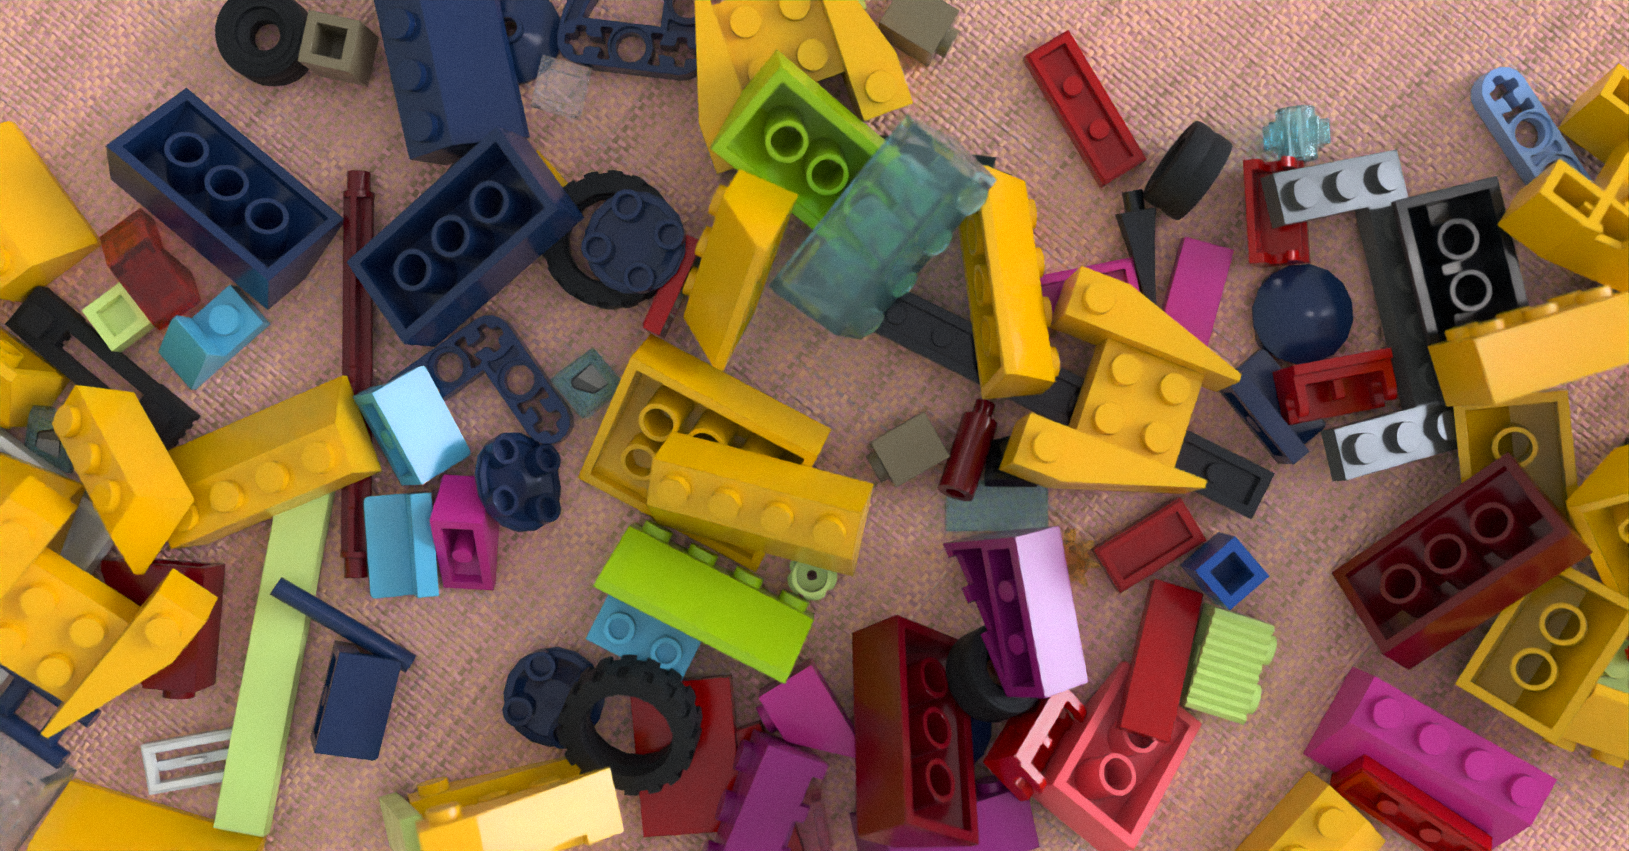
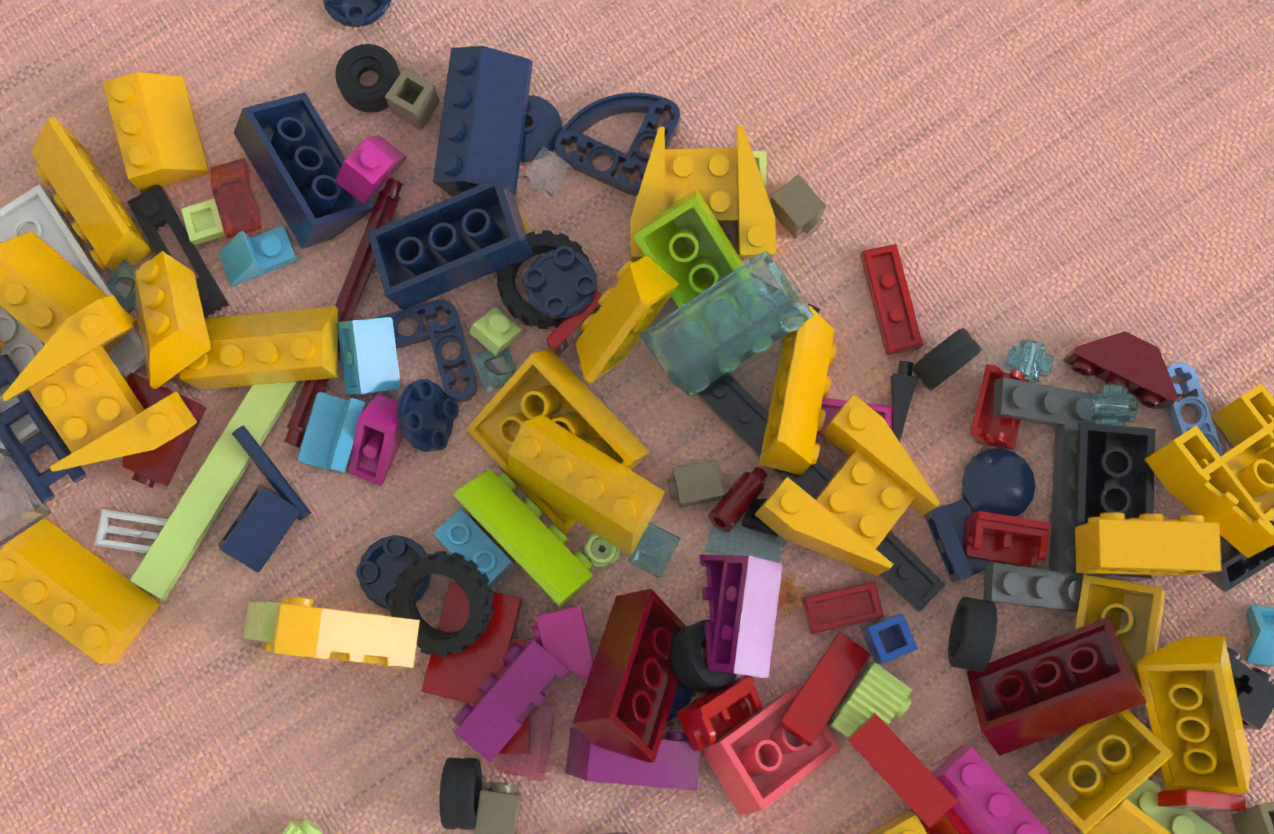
camera: 25 degrees right, 10 degrees down
dark pink tile [1161,237,1234,347] -> none
none -> dark pink slope [335,134,406,204]
none -> yellowish green plate [469,307,522,356]
none -> clear light blue slope [629,522,681,578]
none -> red tile [847,712,958,828]
none -> black tyre [948,597,998,673]
none -> dark red slope [1063,331,1178,409]
none -> clear light blue gear [1091,384,1137,426]

